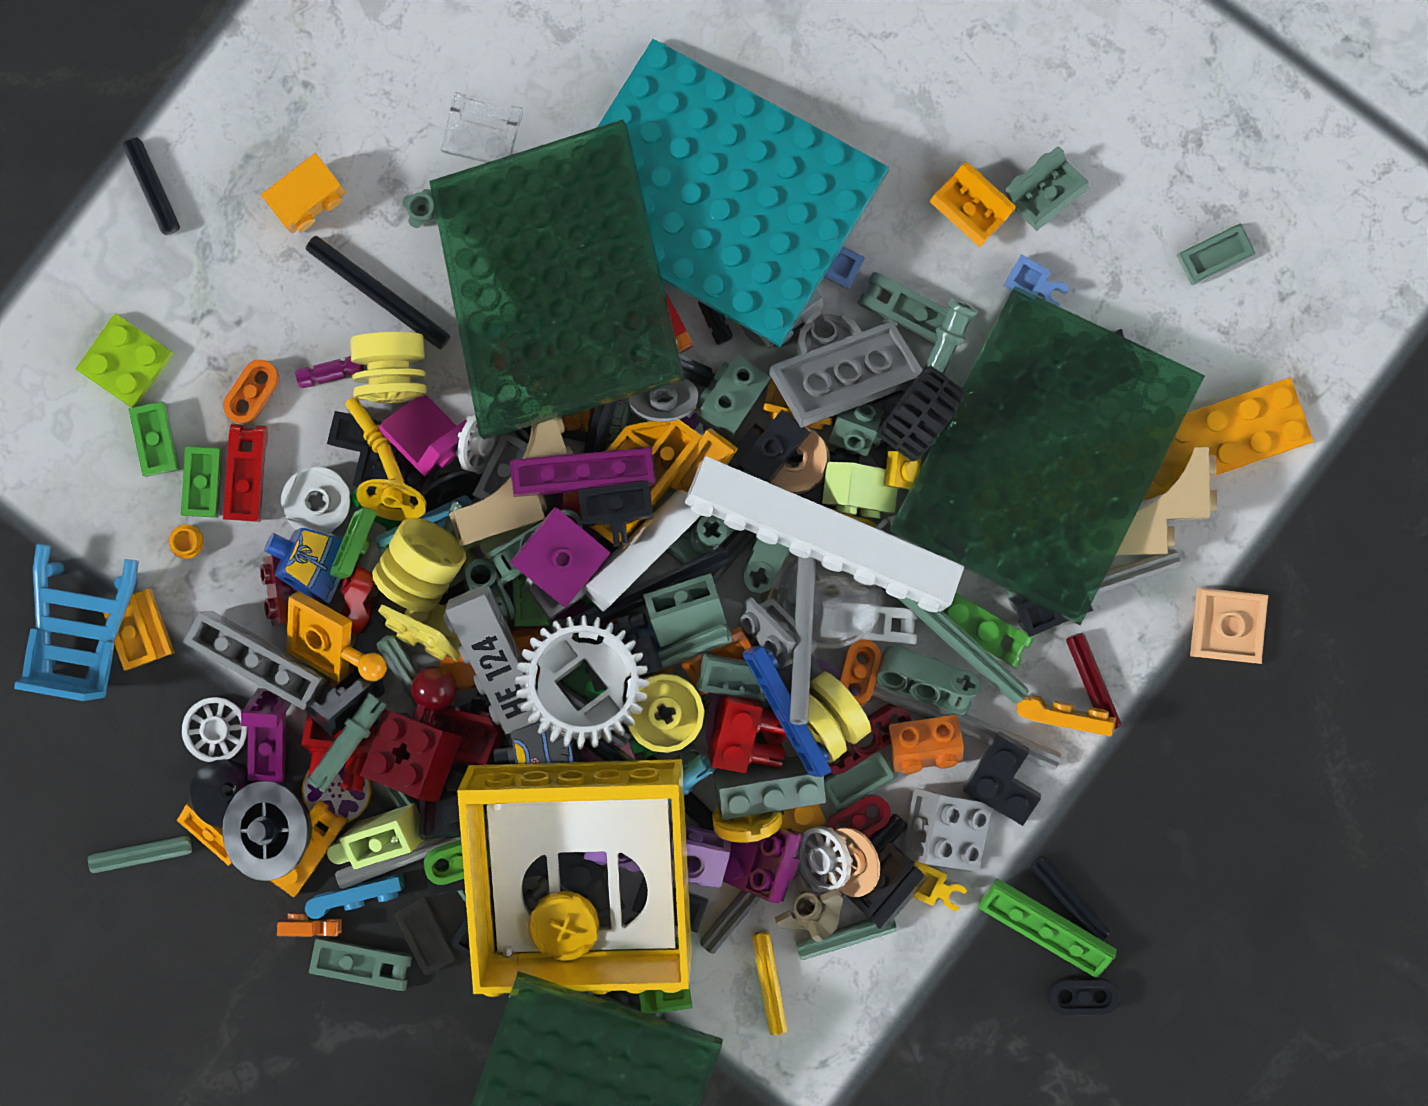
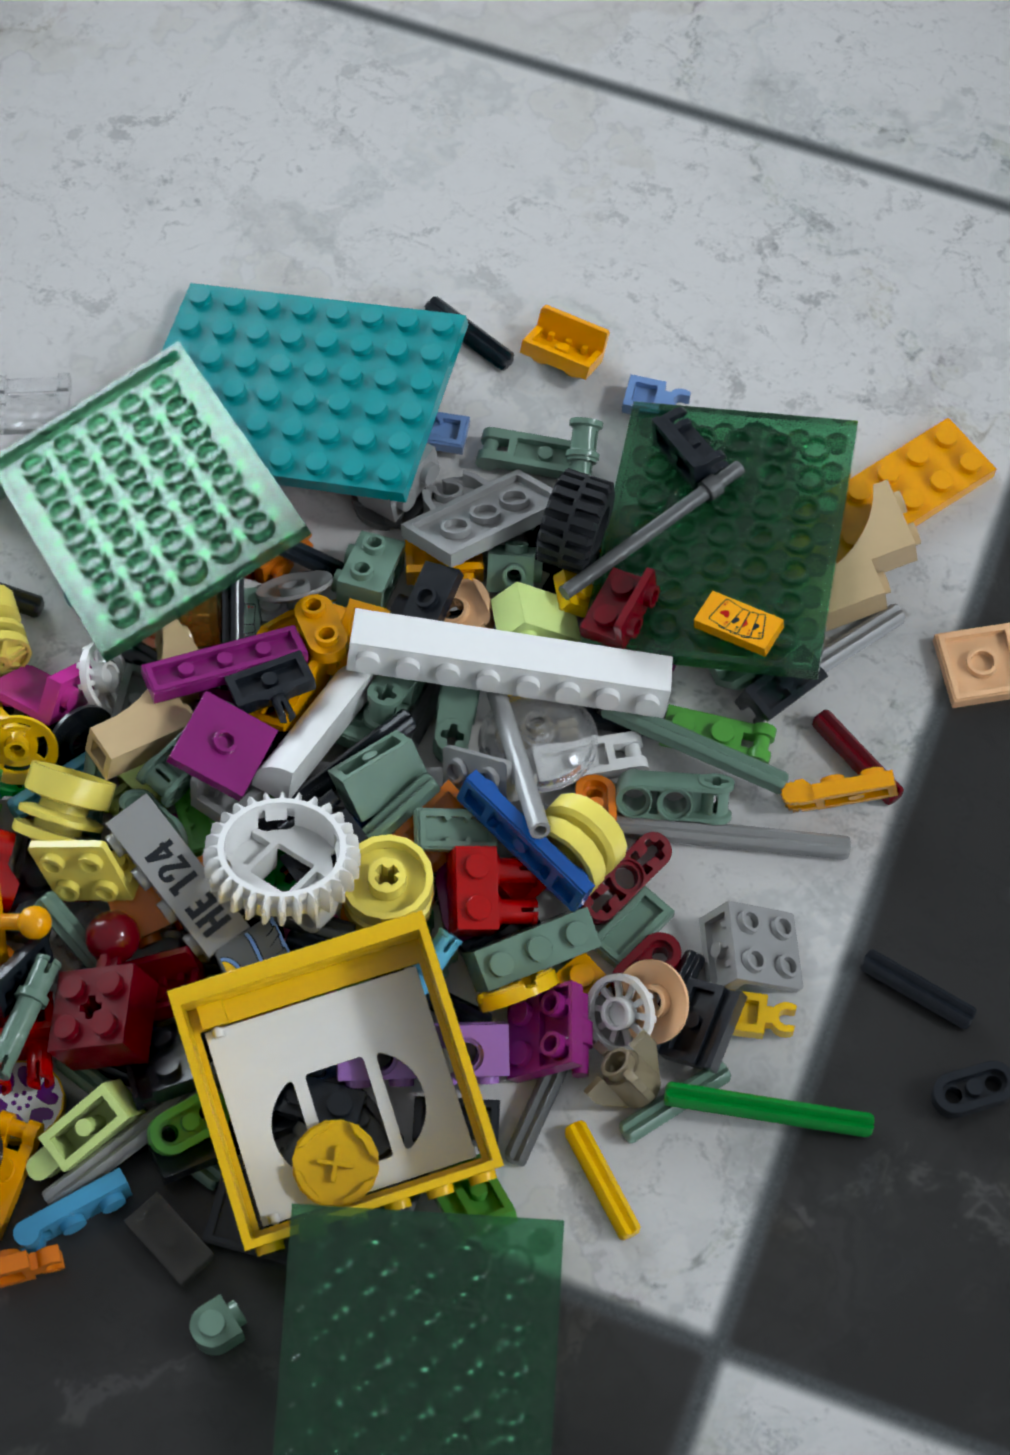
camera: 15 degrees left, 25 degrees down
sand green plate [309,937,413,991] -> none
black axle [698,301,733,345] -> none
orange bracket [889,715,964,774] -> none
black plate [963,731,1041,826] -> none
bright green tile [978,878,1117,979] -> none
sand green bracket [1006,146,1090,231] -> none
sand green tile [1177,223,1256,285] -> none
none -> sand green plate [190,1294,247,1356]
none -> light orange plate [294,594,349,664]
none -> black axle [425,296,514,371]
none -> dark grey bar [559,461,745,600]
none -> dark red bracket [579,567,660,649]
none -> black hinge [651,407,729,490]
none -> green axle [664,1081,874,1137]
none -> light orange tile [694,590,784,657]

